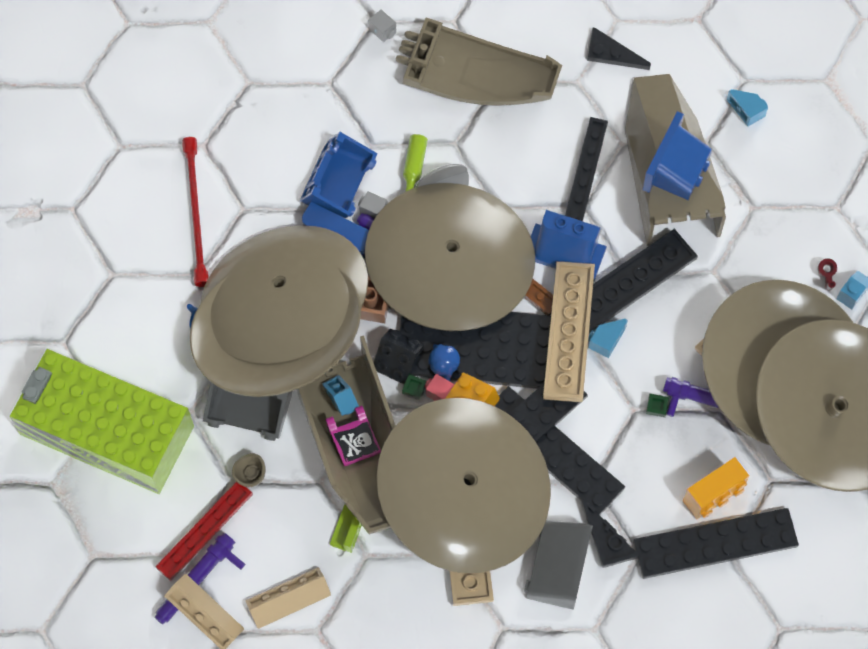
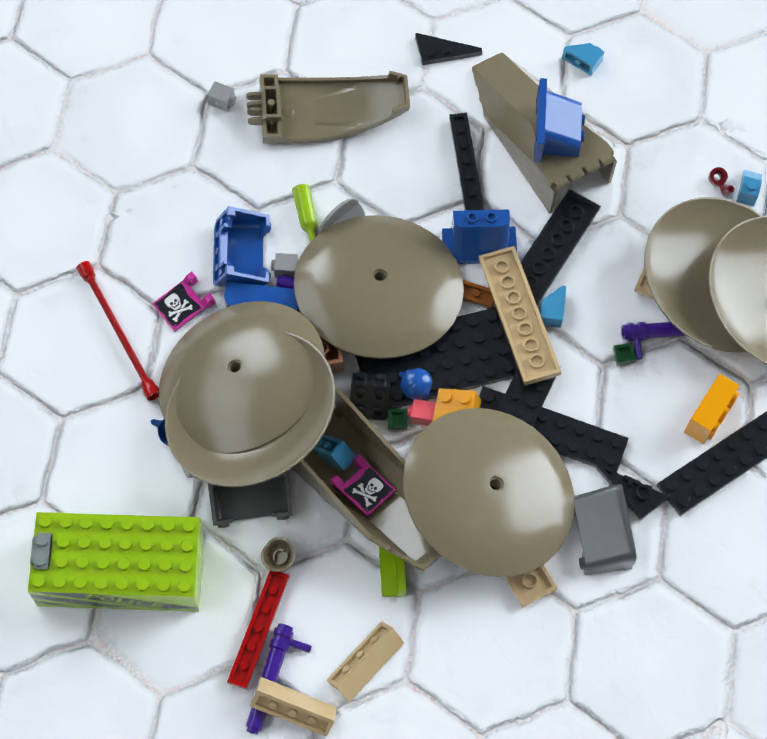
camera: 25 degrees left, 0 degrees up
none -> flag [152,271,216,332]

